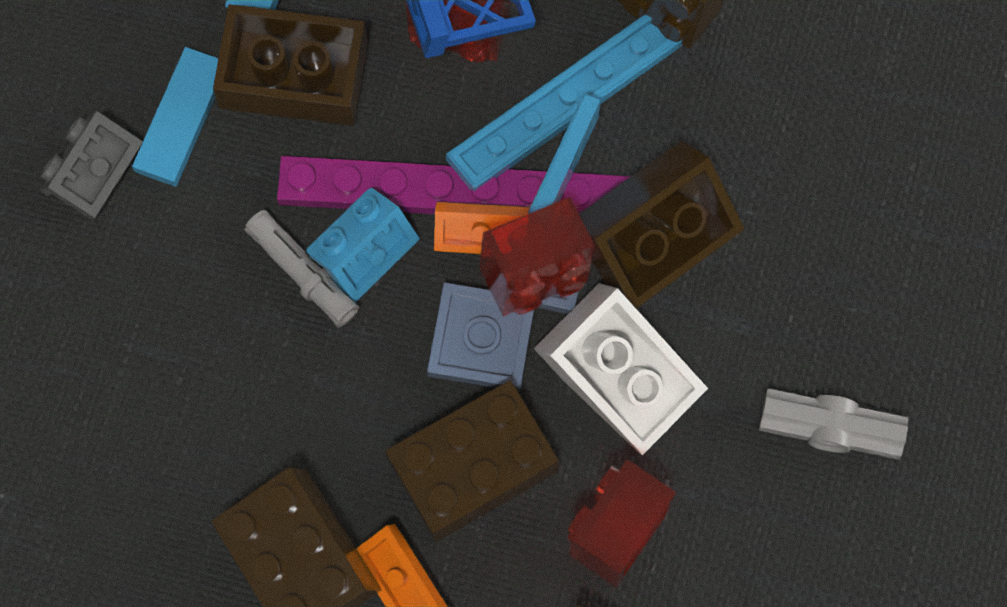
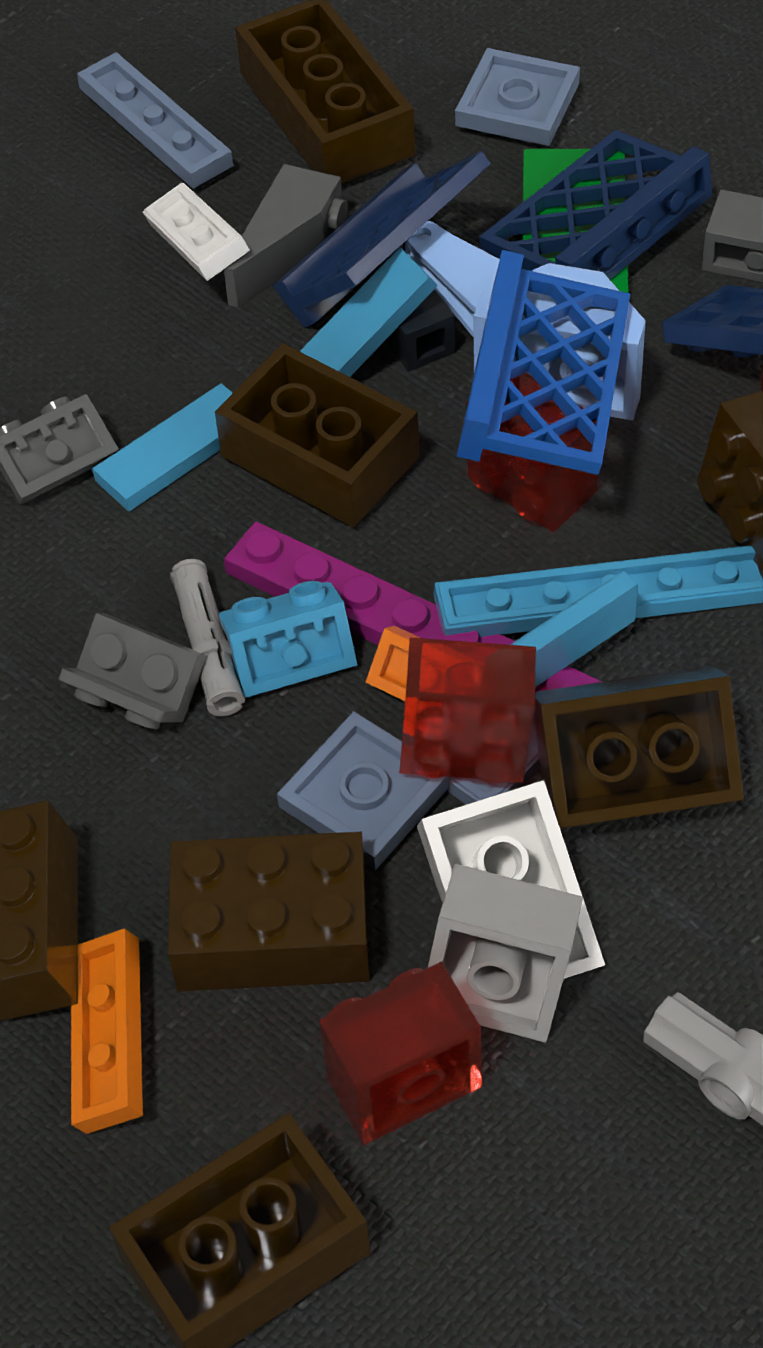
camera: 30 degrees right, 20 degrees down
none -> dark grey bracket [59,613,207,729]
none -> light grey slope [419,864,583,1043]

